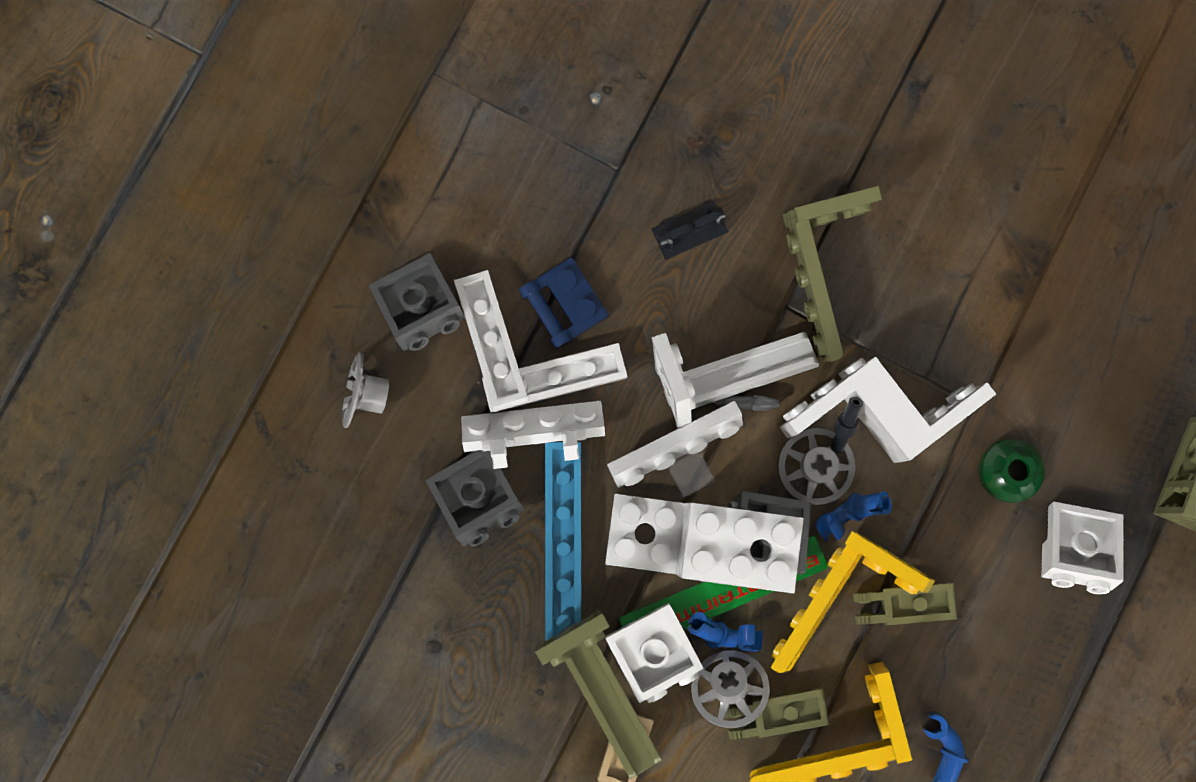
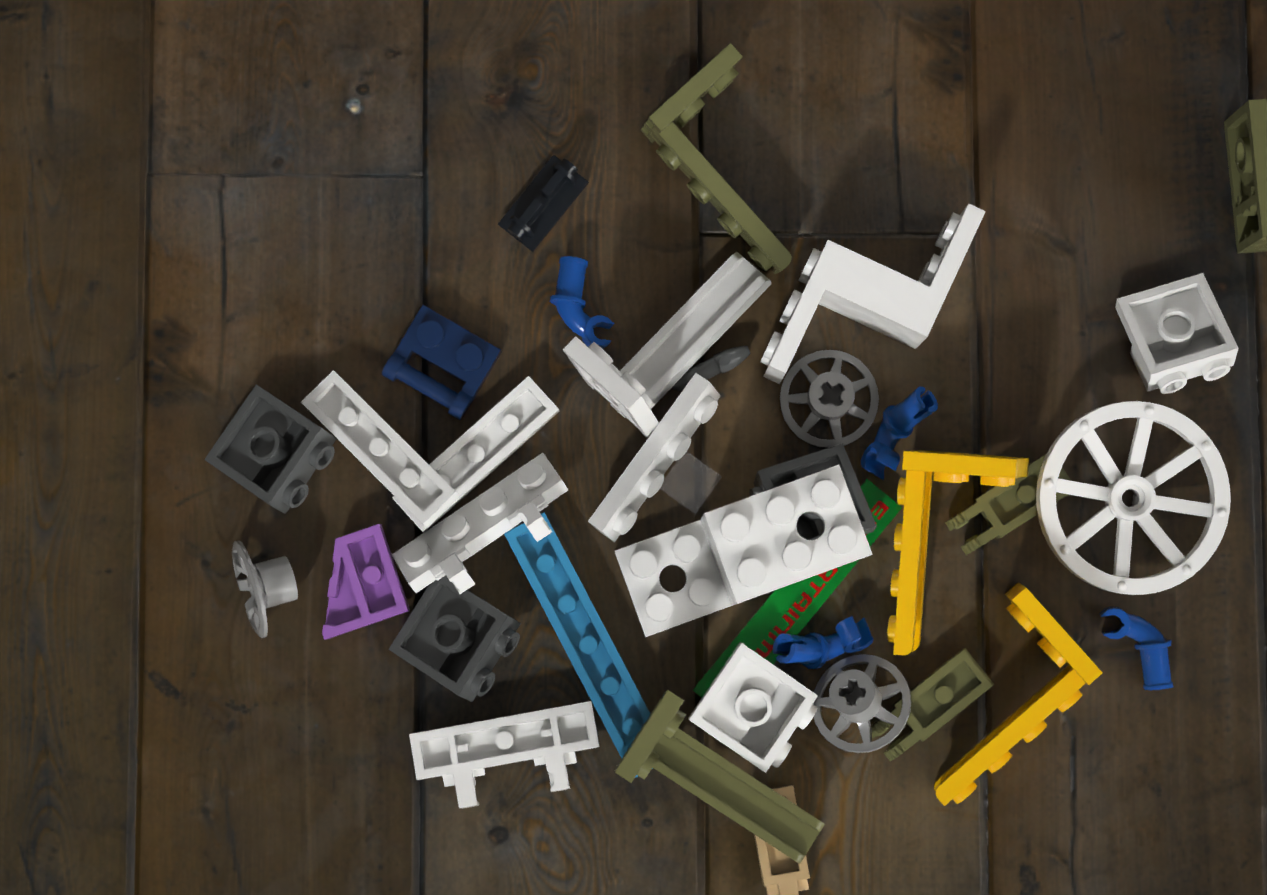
camera: 25 degrees left, 0 degrees up
black bar [830,397,863,453] -> none
dark green piece [979,439,1045,503] -> none
none -> medium lavender wing [322,524,410,640]
none -> white hinge [409,701,600,809]
none -> blue piece [550,256,614,349]
none -> white wheel [1036,401,1231,595]

